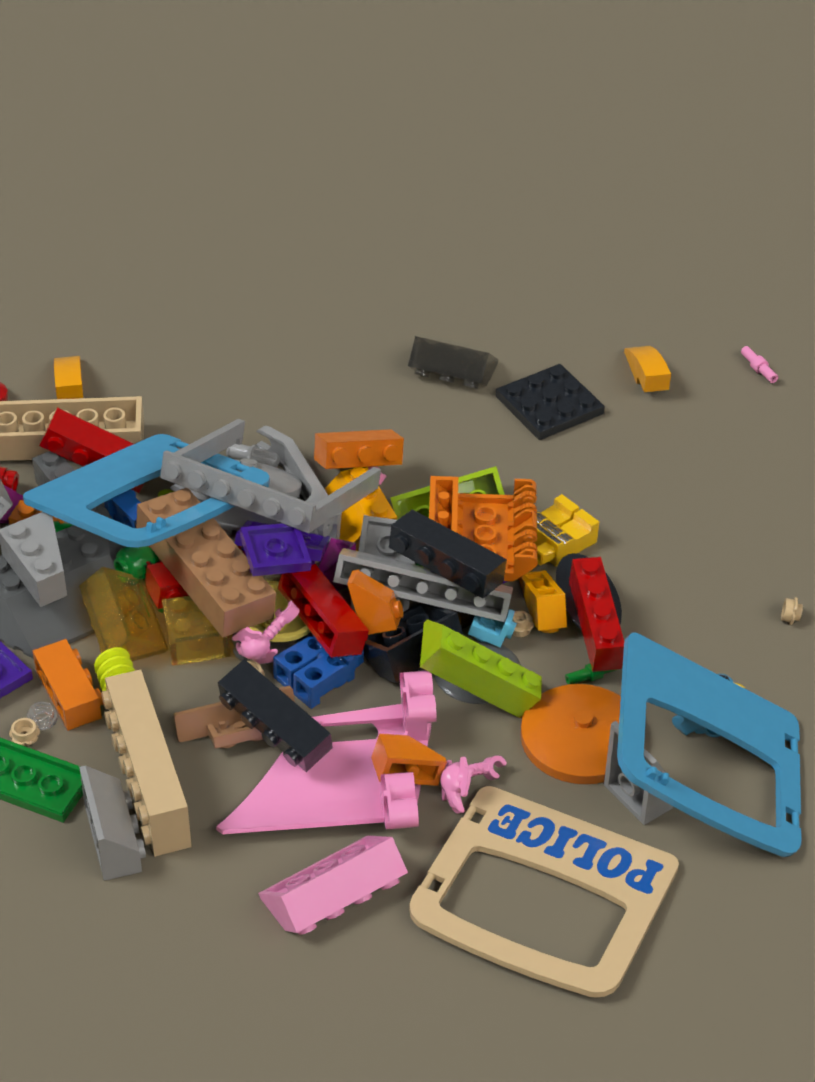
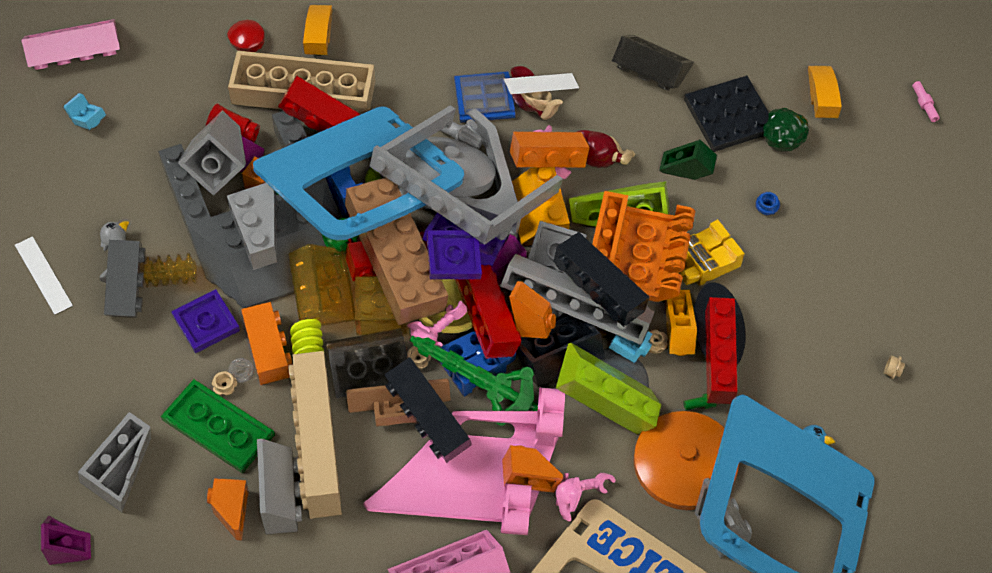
camera: 10 degrees right, 15 degrees up
none -> orange slope [207,478,249,540]
none -> clear smoke slope [326,328,407,398]
none -> green bar [409,335,538,426]
none -> clear piece [454,71,515,123]
none -> white sticker [504,73,579,94]
none -> hair [511,66,563,120]
none -> dark red hair [577,130,635,169]
none -> dark green slope [659,139,717,180]
none -> blue plate [756,192,780,215]
none -> dark green hair [763,108,809,151]

